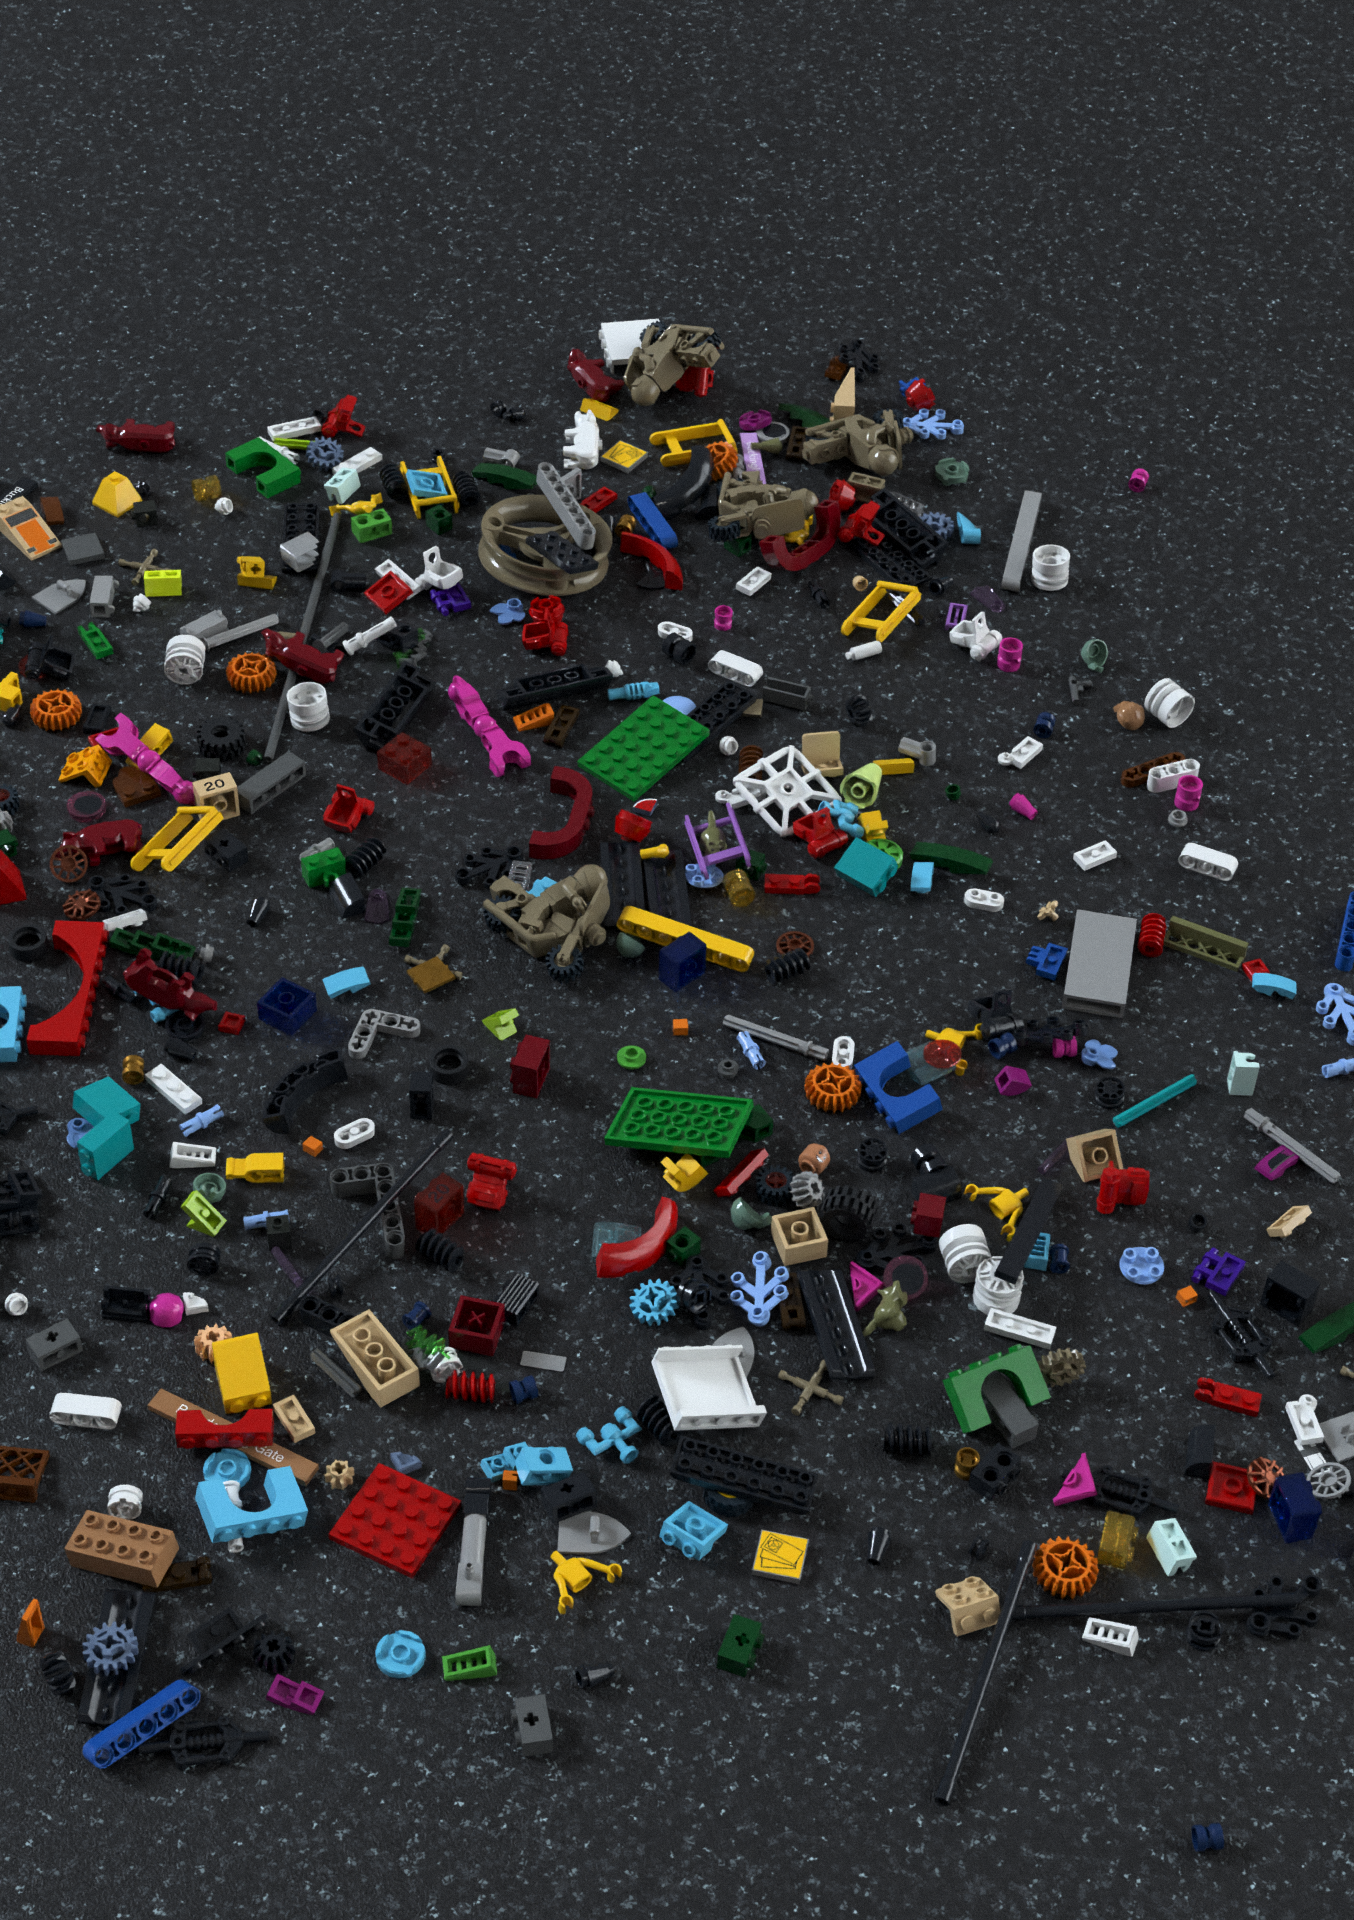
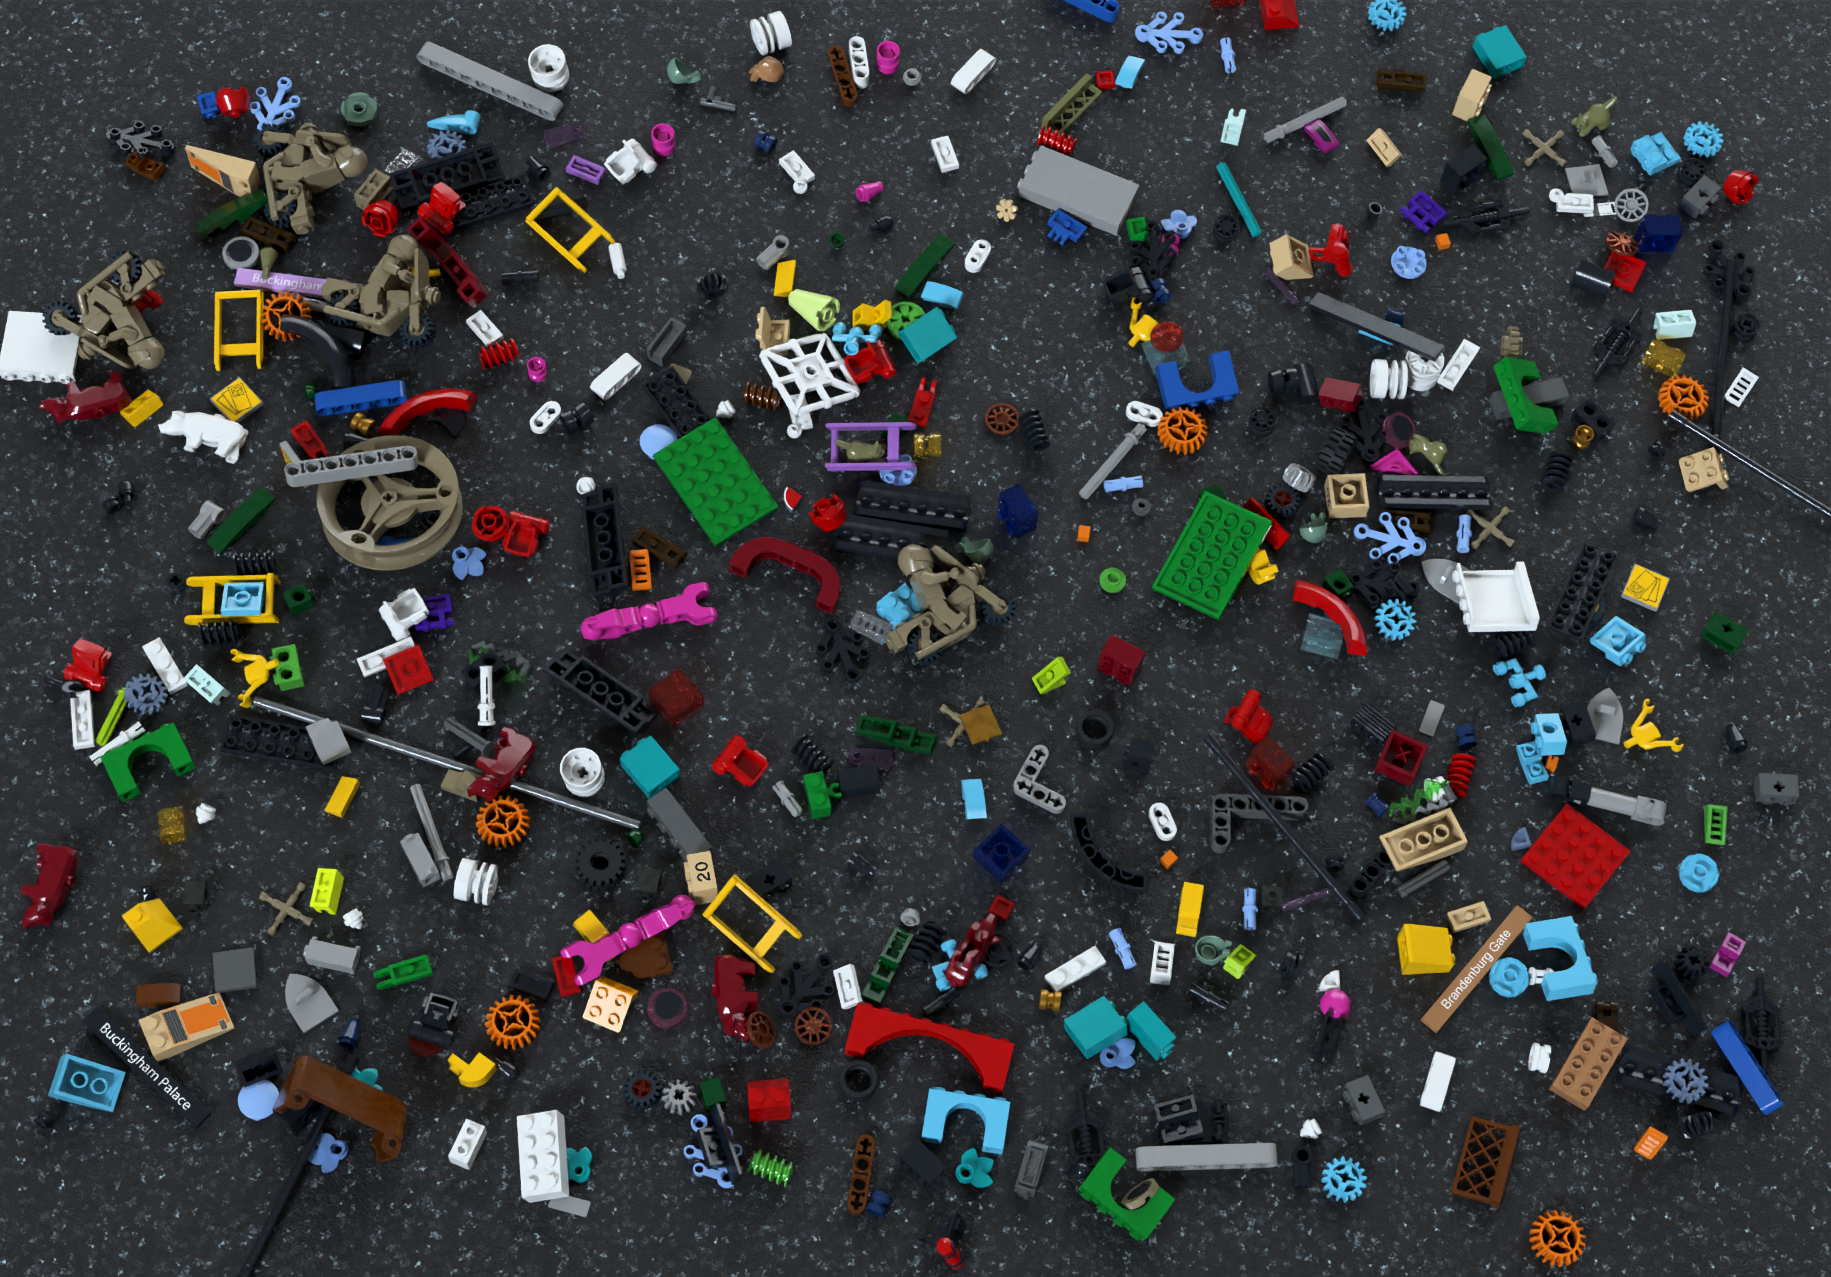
camera: 80 degrees left, 20 degrees up
red arch [175,1409,274,1449] -> none
light nougat gear [194,1324,233,1363] -> none
yellow piece [237,556,265,578] -> none
tan gear [325,1460,354,1490] -> none
black plate [525,531,599,574] -> none
medium azure hinge [607,682,659,701] -> none
yellow beam [617,906,754,972] -> none
yellow arm [640,844,669,859] -> none
magenta tile [739,410,772,431] -> none
nougat head [798,1143,830,1175] -> none
tan hinge [853,576,868,591] -> none
yellow piece [964,1184,1029,1242] -> none
magenta brick [994,1065,1032,1096] -> none
dark pink tile [1053,1453,1097,1506] -> none
red hinge [1194,1377,1262,1417] -> none
none -> red piece [478,338,519,370]
none -> teal brick [620,735,680,799]
none -> green plate [1125,217,1149,243]
none -> light blue pin [1457,514,1472,553]

